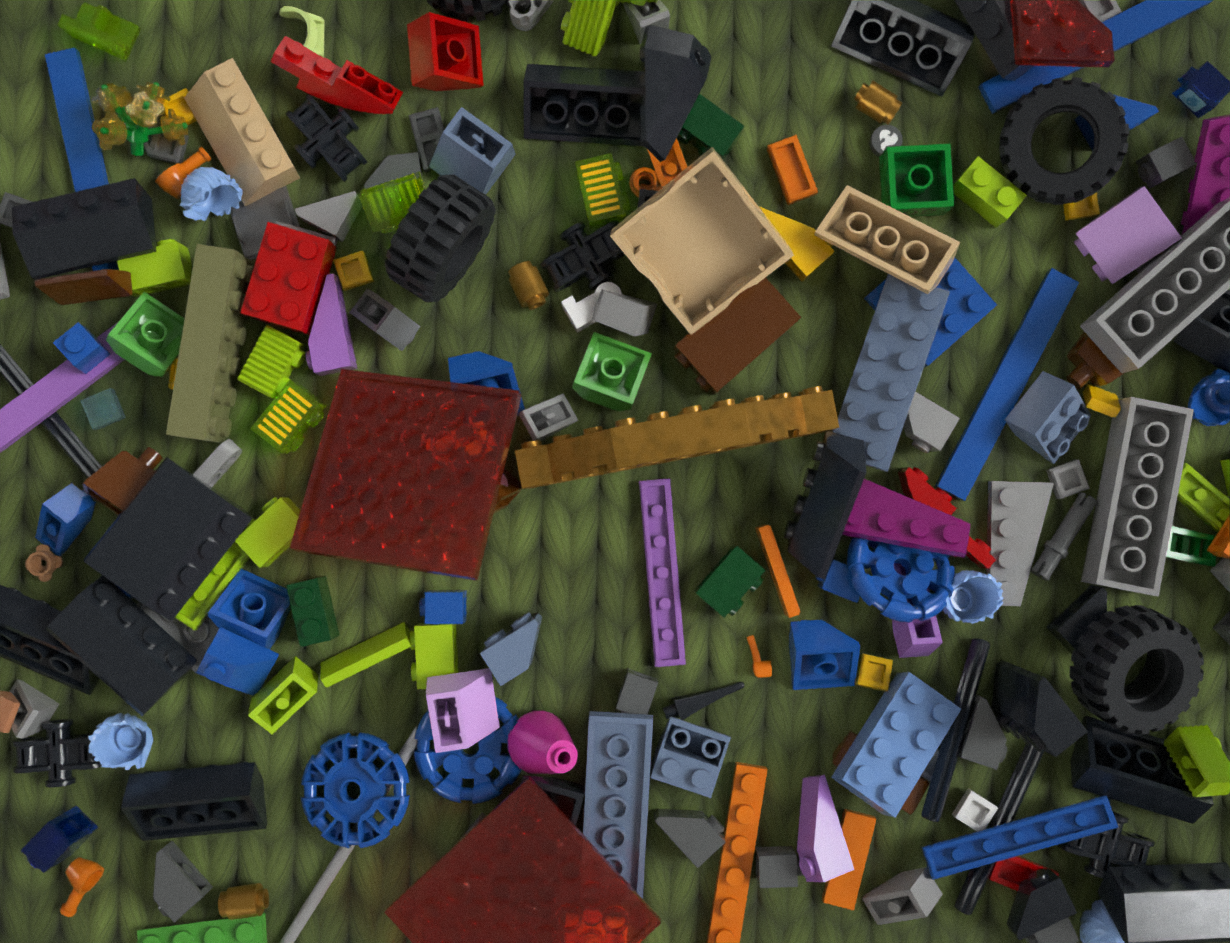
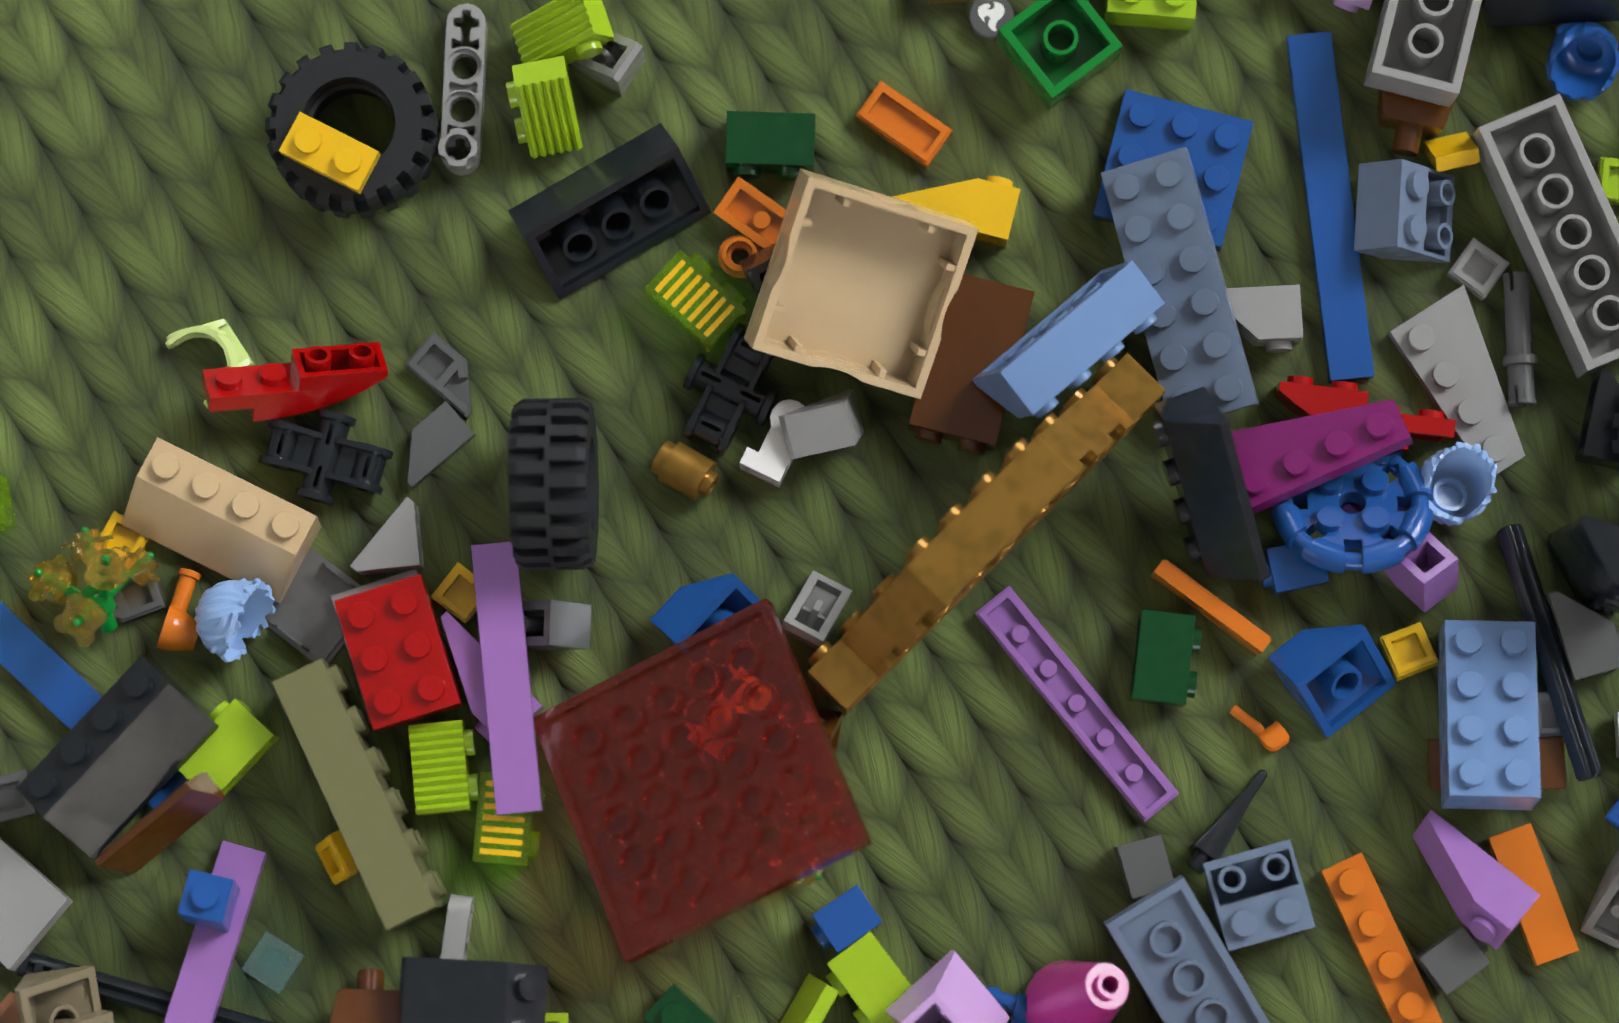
camera: 30 degrees left, 5 degrees down
bright green slope [106,292,185,377] -> none
lime brick [235,497,314,568] -> none
clear neon green brick [359,171,426,234] -> none
red slope [407,12,484,91] -> none
sand blue slope [429,107,516,195] -> none
sand blue slope [480,612,542,686] -> none
bright green slope [572,332,652,411] -> none
black wedge [640,25,711,162] -> none
dark grey slope [654,809,726,868] -> none
tan slope [815,185,960,294] -> none
none -> medium lavender tile [471,541,543,815]
none -> medium blue slope [972,260,1165,418]

